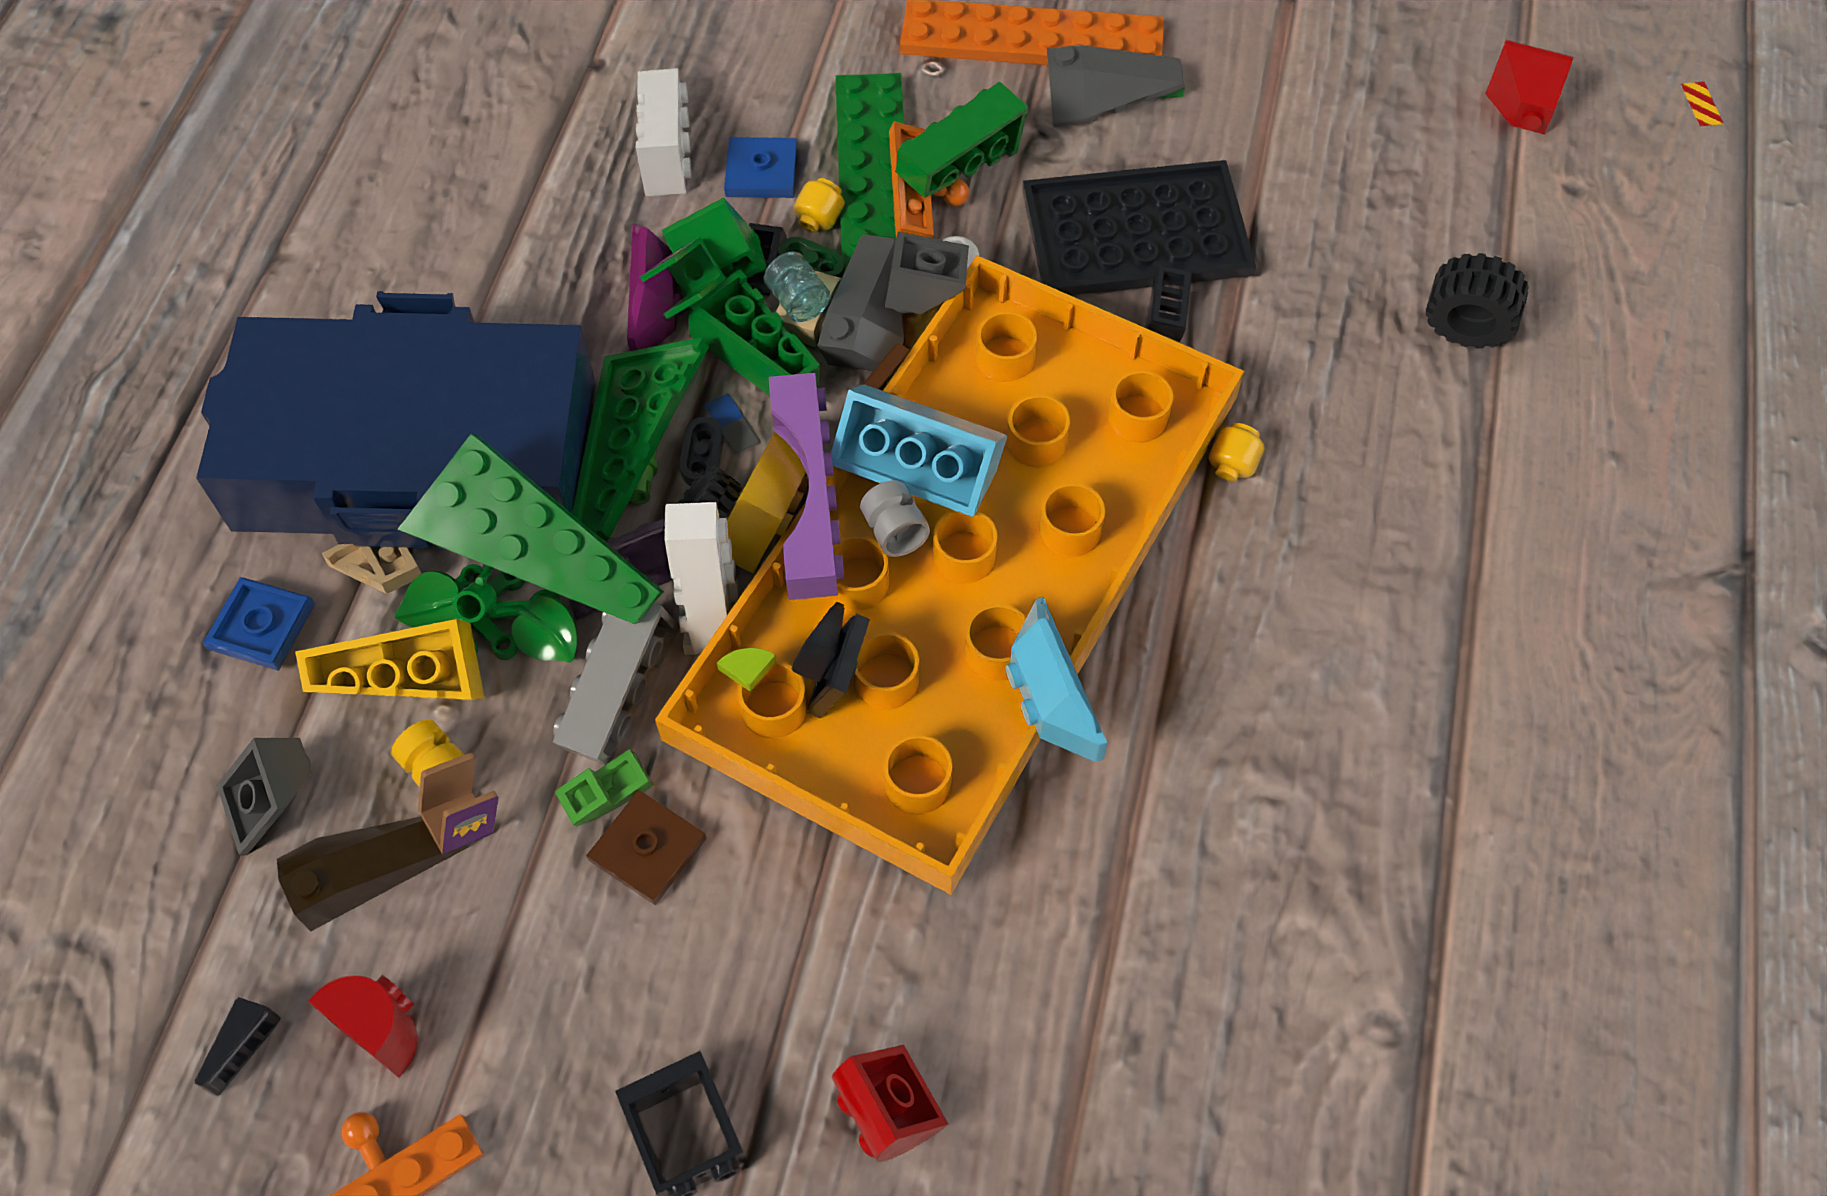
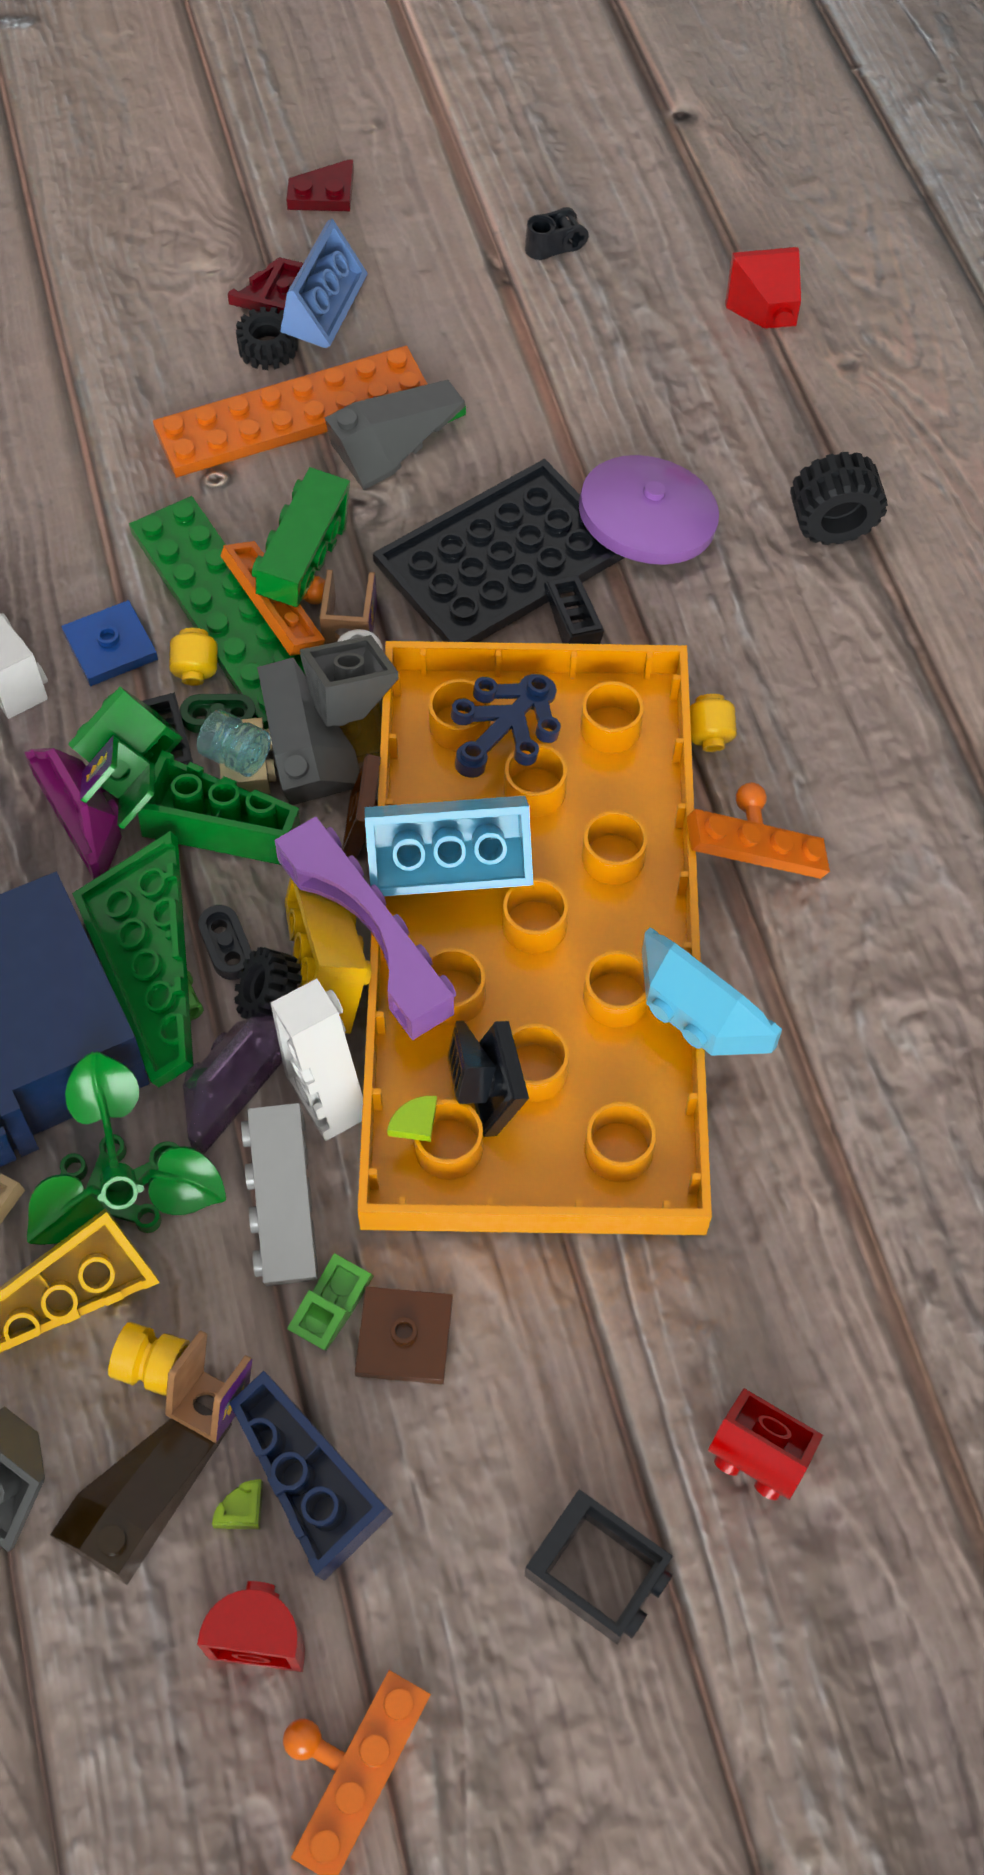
camera: 30 degrees left, 0 degrees up
black slope [194,997,281,1096] -> none
green wing [398,434,664,624] -> none
sticker [704,393,759,454] -> none
light grey wheel [860,480,930,557] -> none
sticker [1681,81,1724,127] -> none
none -> lime tile [212,1479,263,1529]
none -> dark blue wedge [229,1371,393,1581]
none -> medium nougat piece [319,569,377,645]
none -> dark blue plant [451,674,561,778]
none -> medium lavender dish [579,455,719,565]
none -> orange plate [687,782,830,879]

